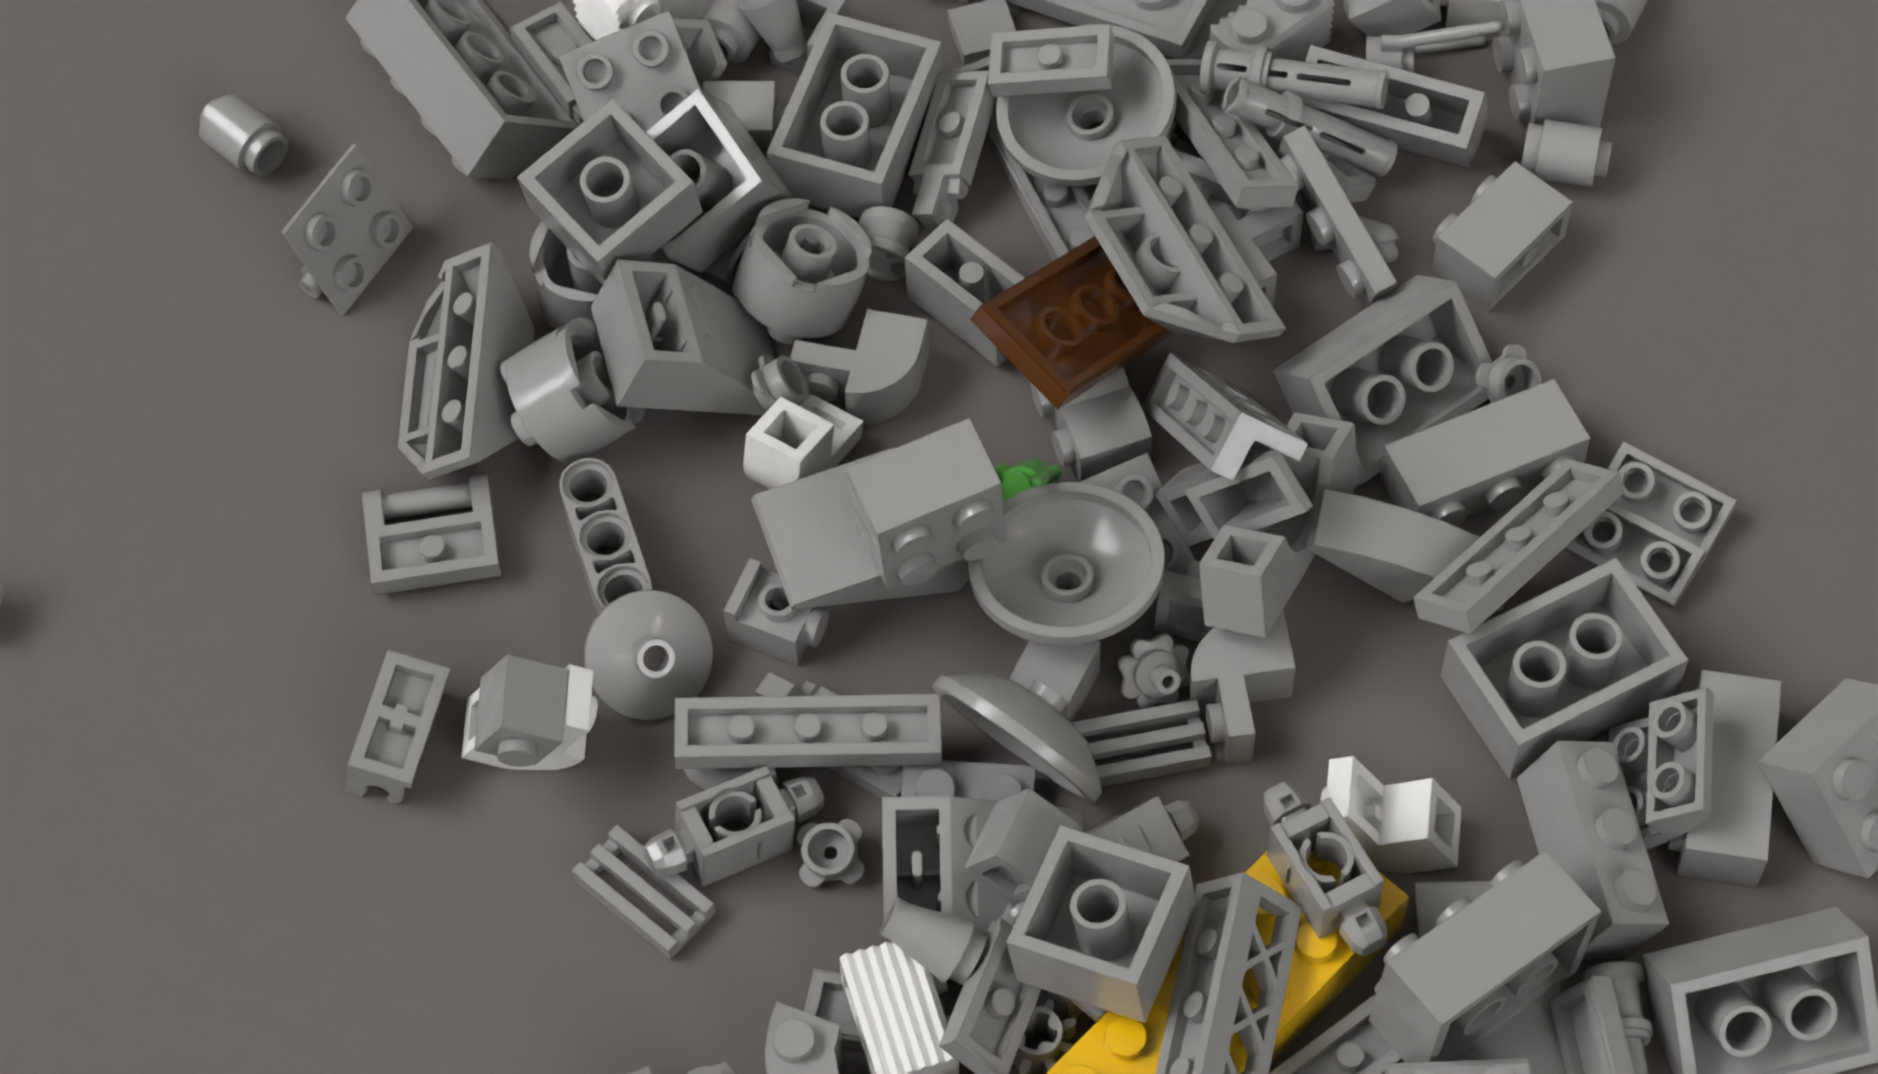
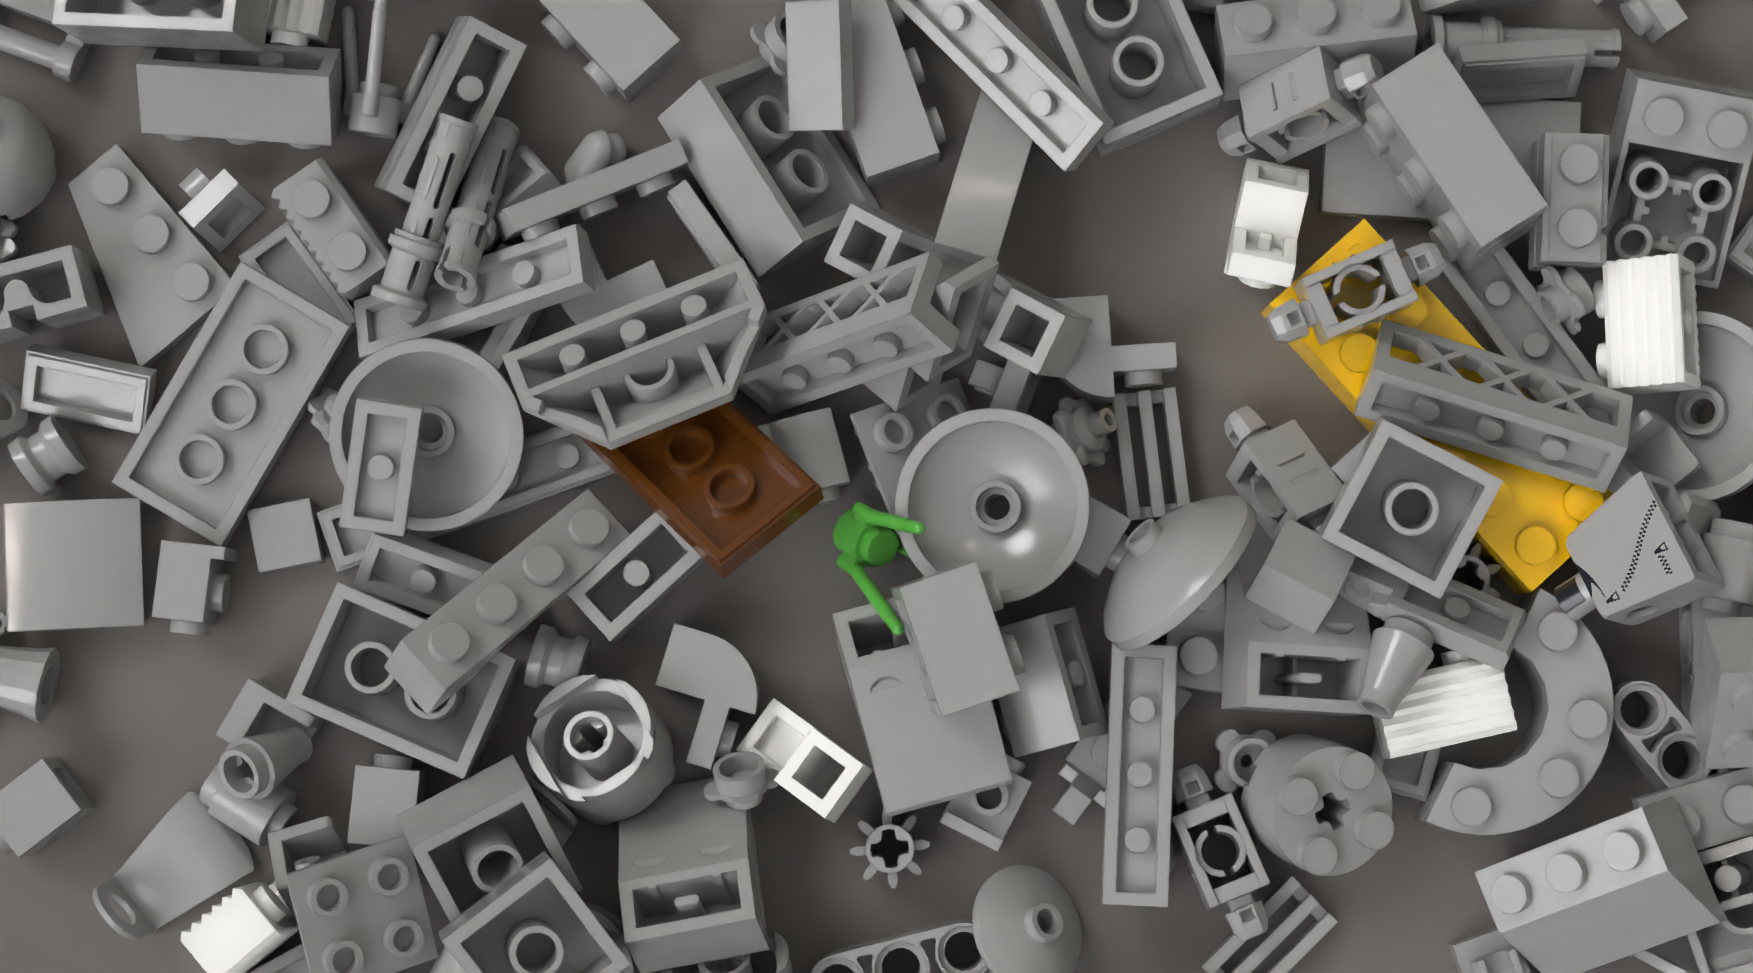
camera: 85 degrees left, 25 degrees up
none -> light grey arch [384,489,630,715]
none -> light grey tile [667,179,761,293]
none -> light grey tile [785,0,855,131]
none -> light grey gear [850,808,930,888]
none -> light grey brick [998,607,1108,758]
none -> light grey piece [1216,46,1384,164]
none -> light grey brick [1241,734,1394,876]

